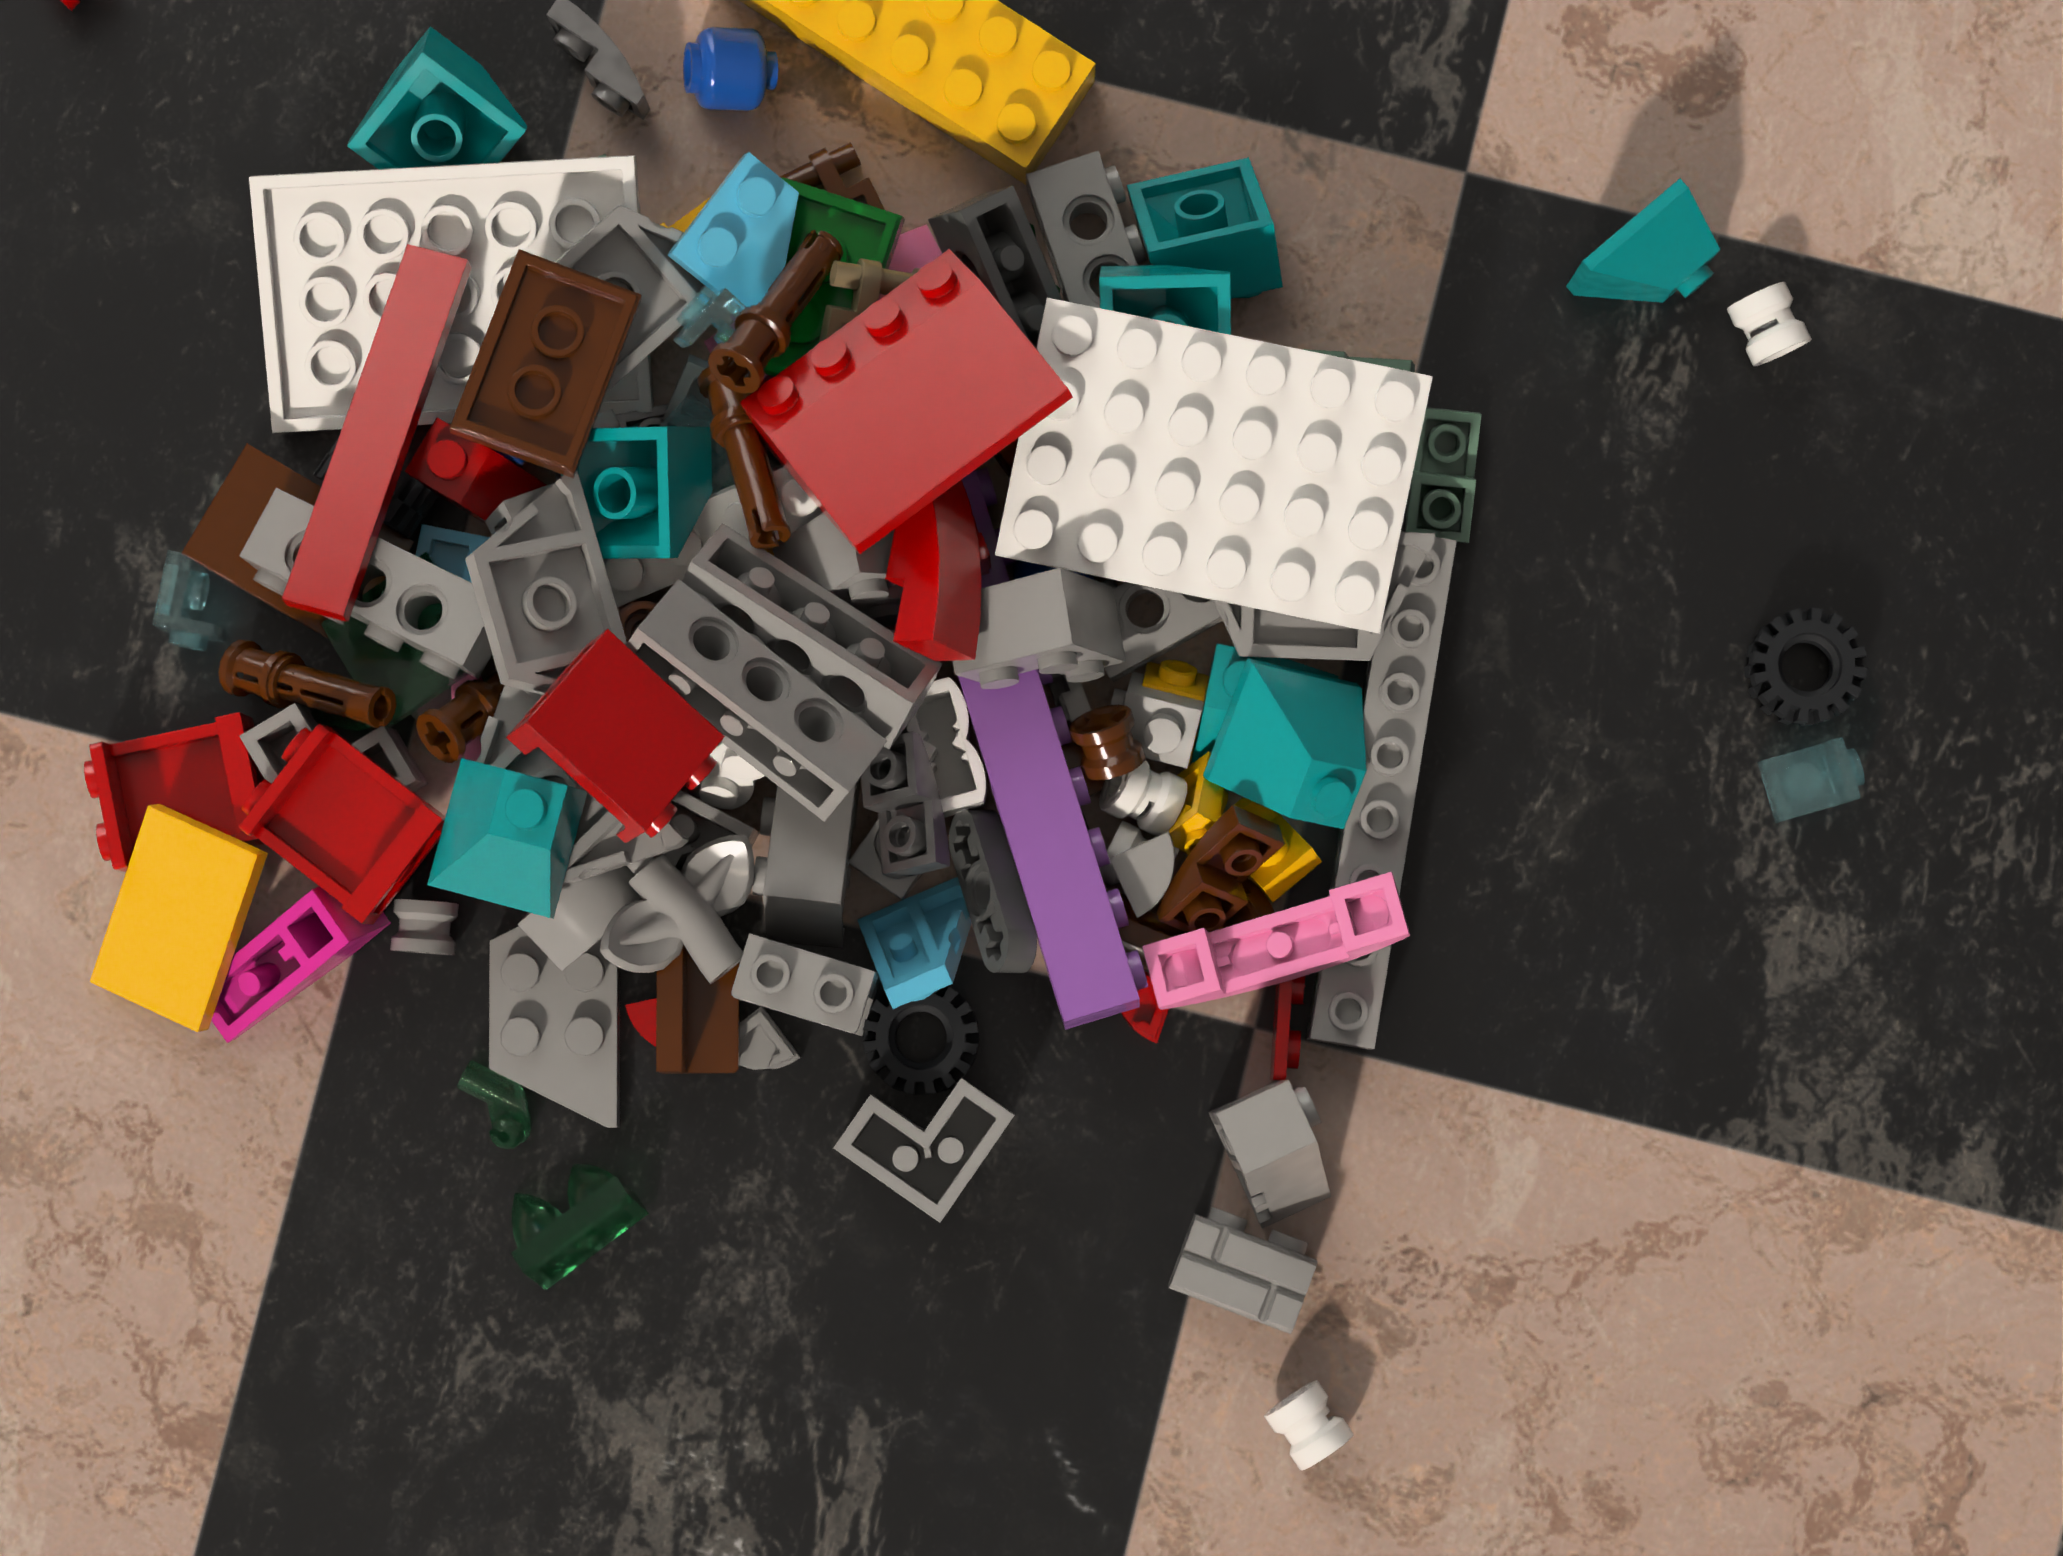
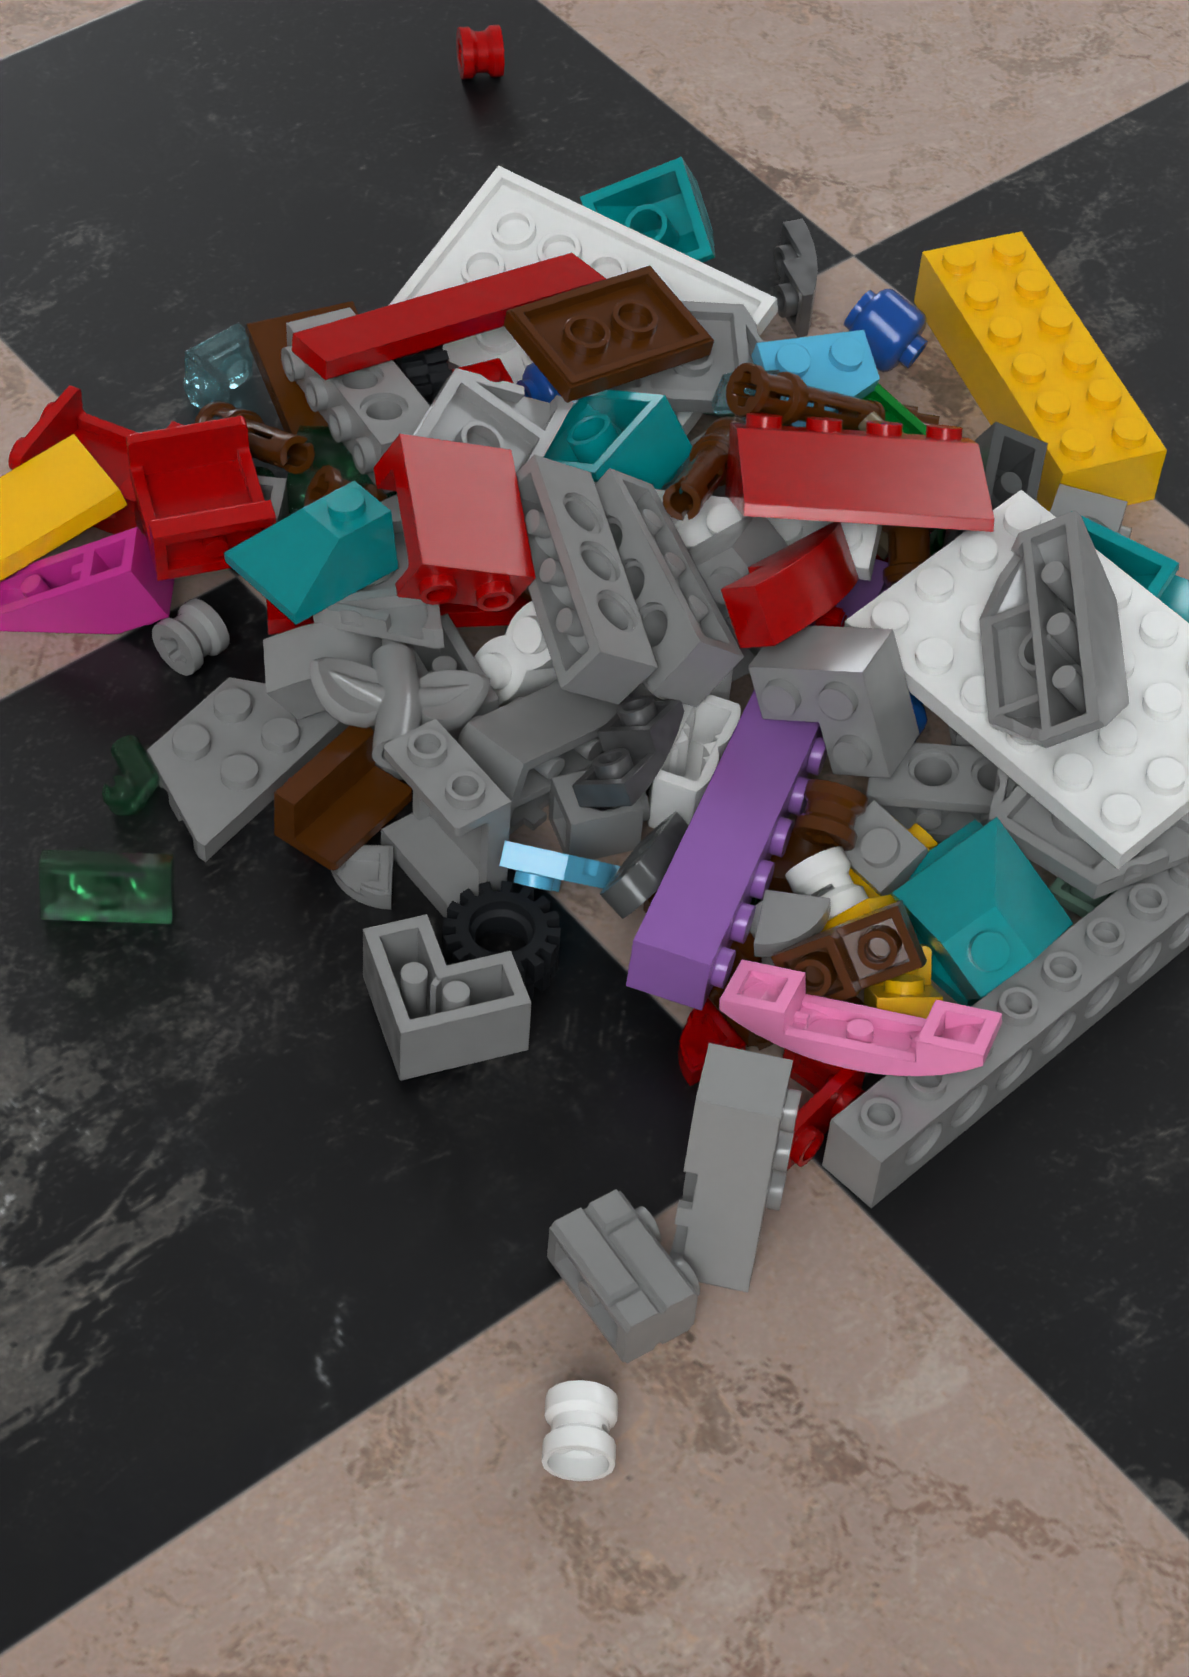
camera: 30 degrees right, 35 degrees down
none -> light grey wedge [979,510,1129,748]

